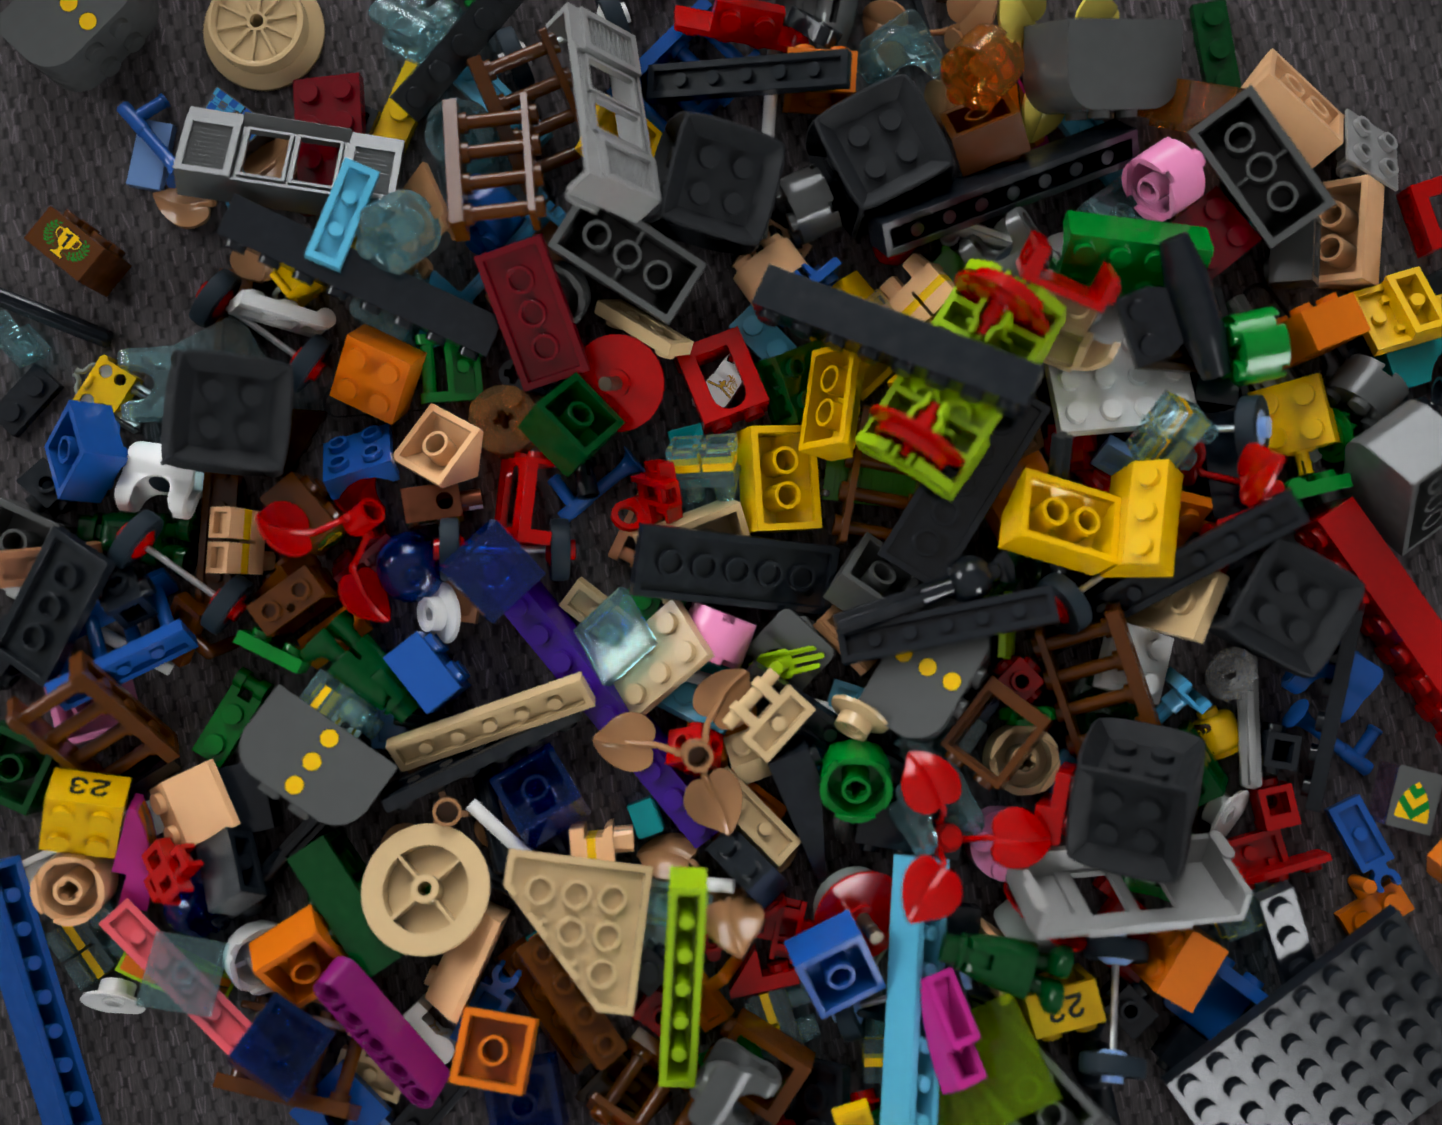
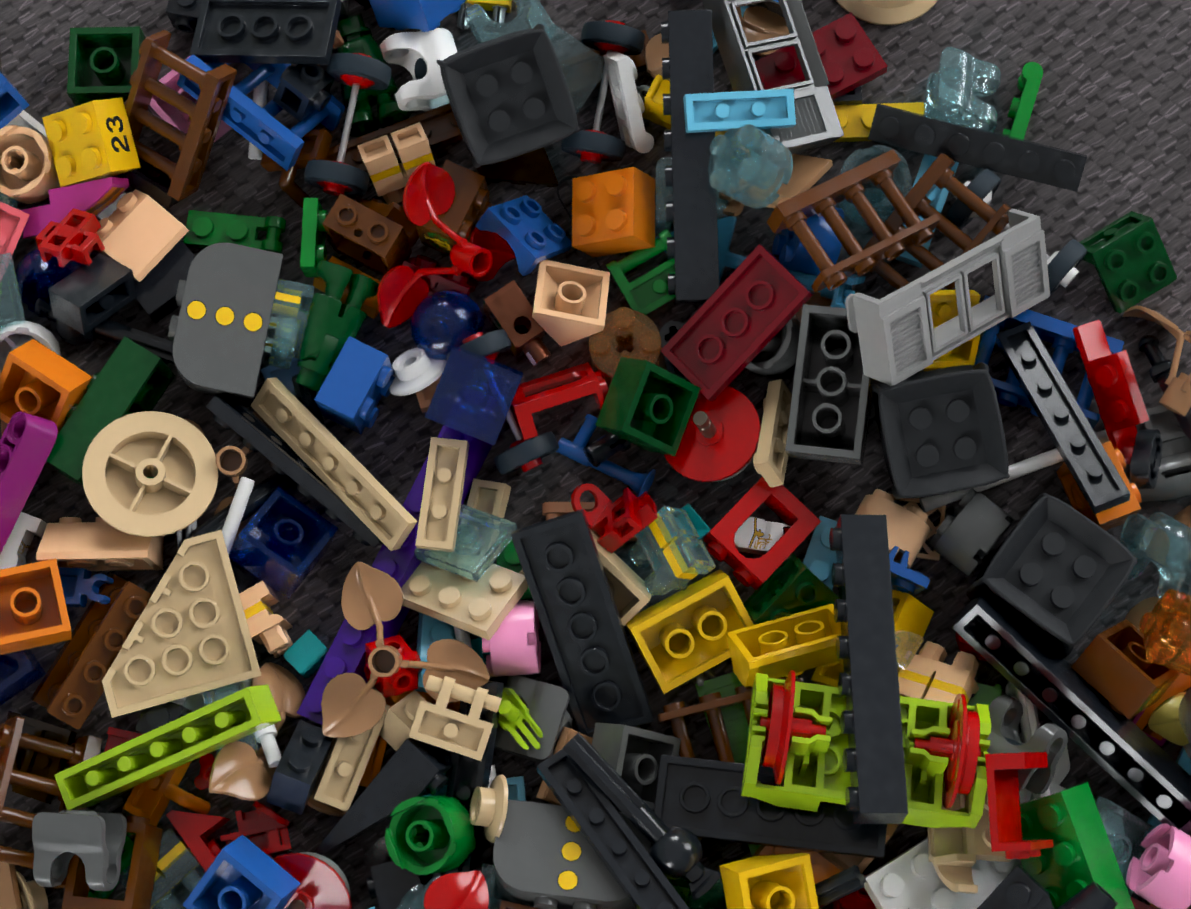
camera: 70 degrees right, 10 degrees down
none -> tan plate [415,437,469,552]

